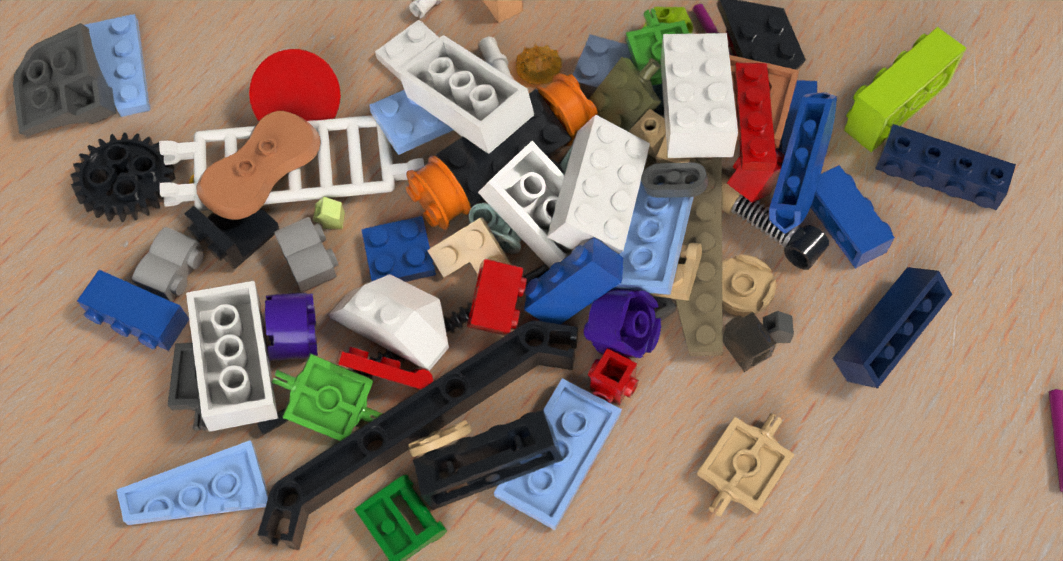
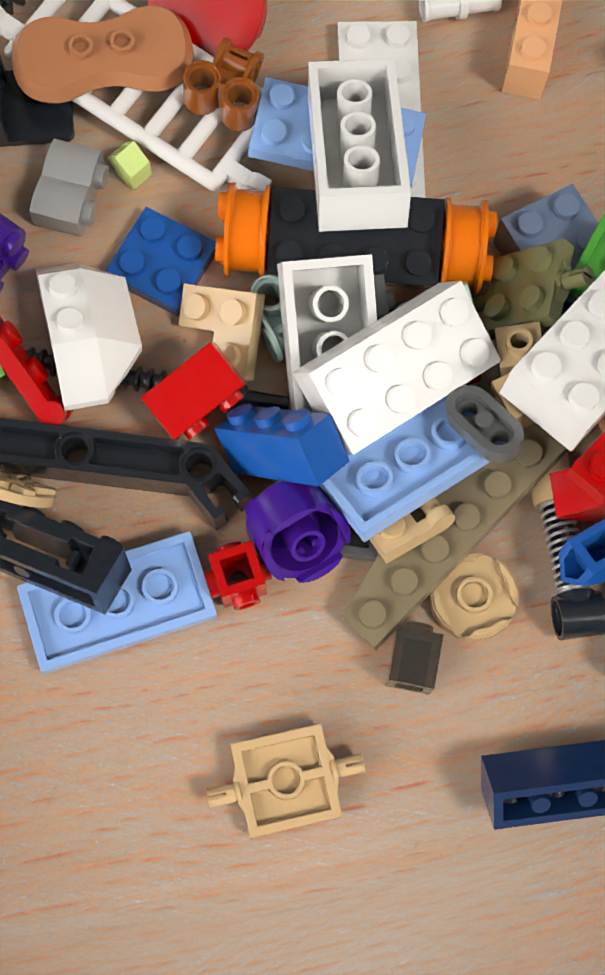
camera: 35 degrees right, 10 degrees up
white pin [478,37,514,80] -> none
clear yellow gear [515,43,562,85] -> none
dark grey piece [763,311,794,343] -> none
none -> dark orange piece [183,37,264,132]

